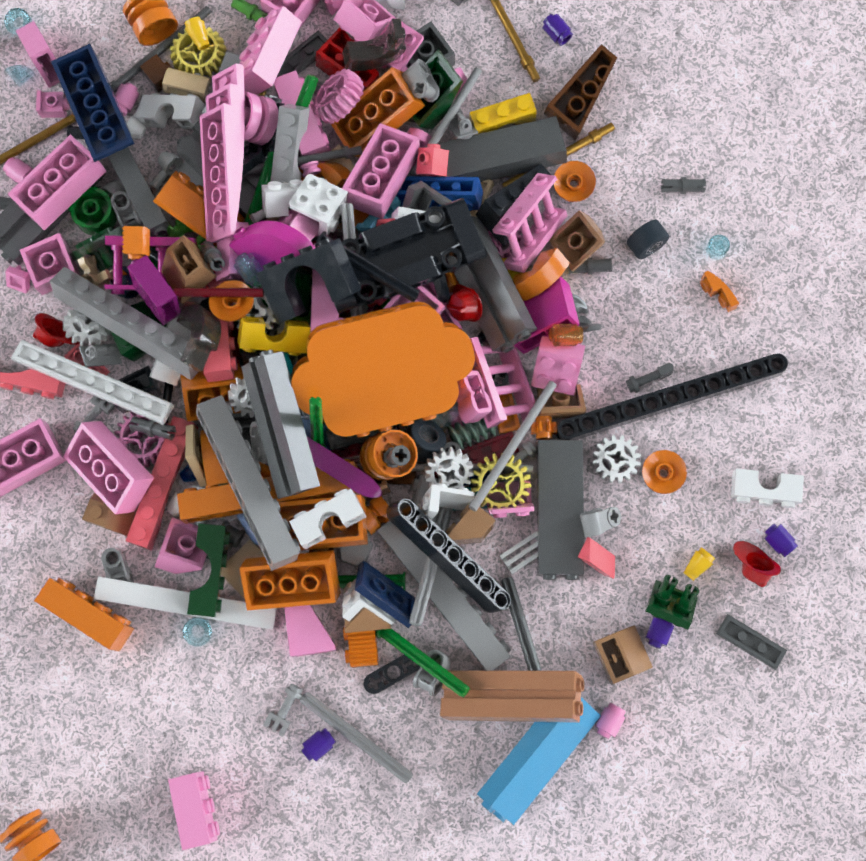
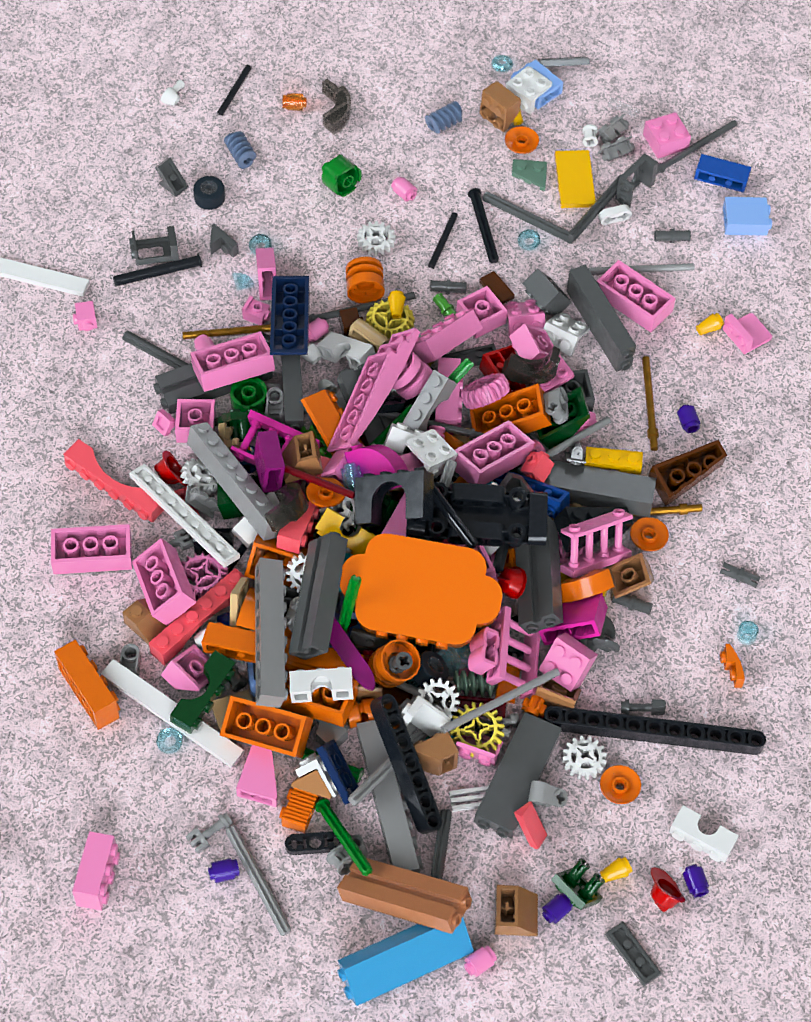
camera: 15 degrees right, 20 degrees down
orange brick [122,226,150,260] -> none
dark grey pin [129,416,176,440] -> none
dark grey pin [200,241,225,271] -> none
clear orange brick [549,324,584,346] -> none
black wheel [627,219,669,259] -> none

